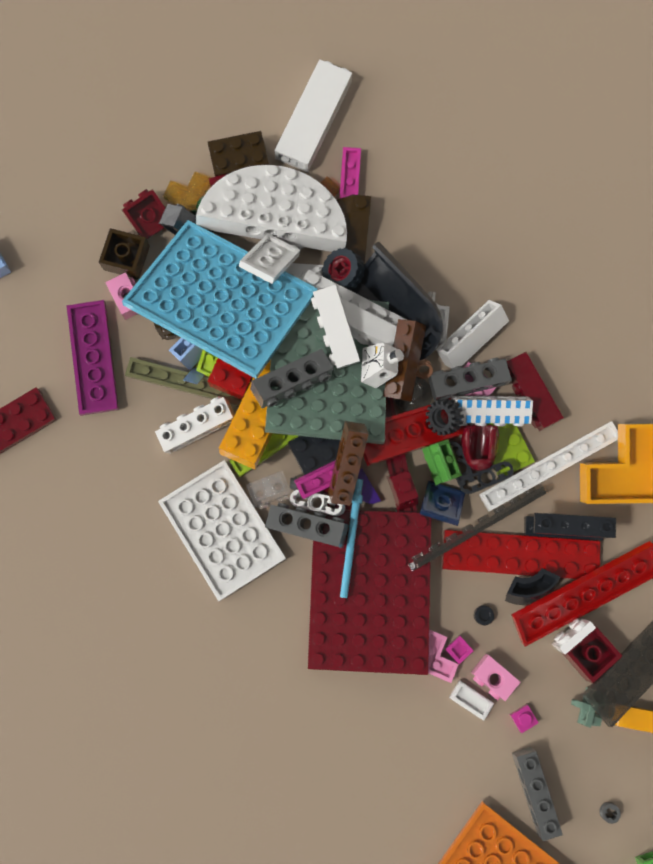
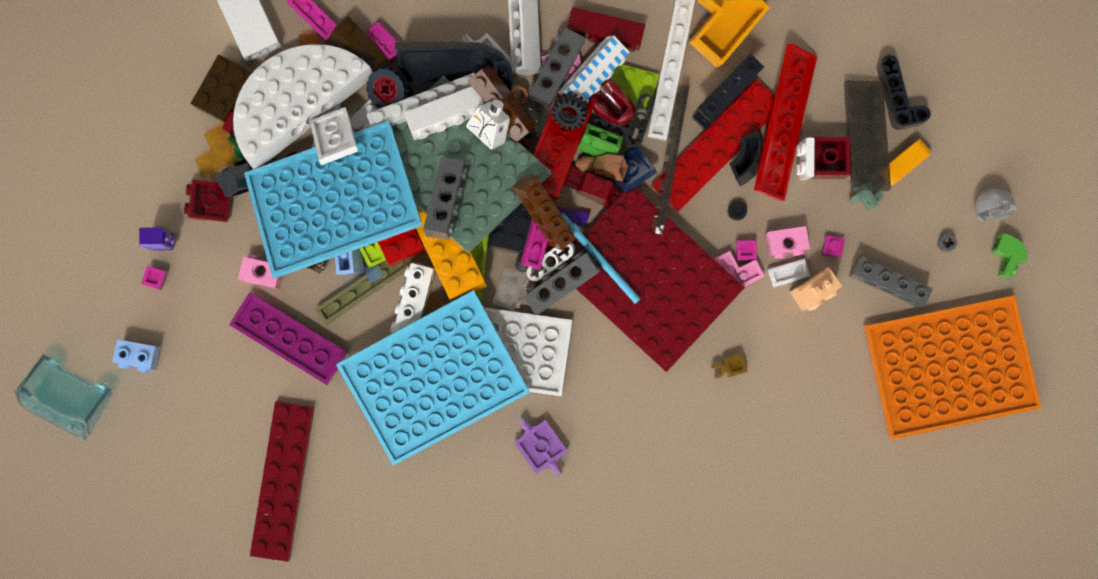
camera: 50 degrees left, 5 degrees up
dark brown brick [98,228,150,280] -> none
white brick [311,285,360,369] -> none
none -> dark purple brick [139,227,176,251]
none -> dark pink plate [141,266,167,290]
none -> medium azure plate [336,290,530,465]
none -> dark pink plate [365,21,398,62]
none -> medium lavender plate [514,418,568,476]
none -> nougat piece [576,154,629,181]
none -> pearl gold plate [711,353,748,378]
none -> light nougat hinge [790,268,842,311]

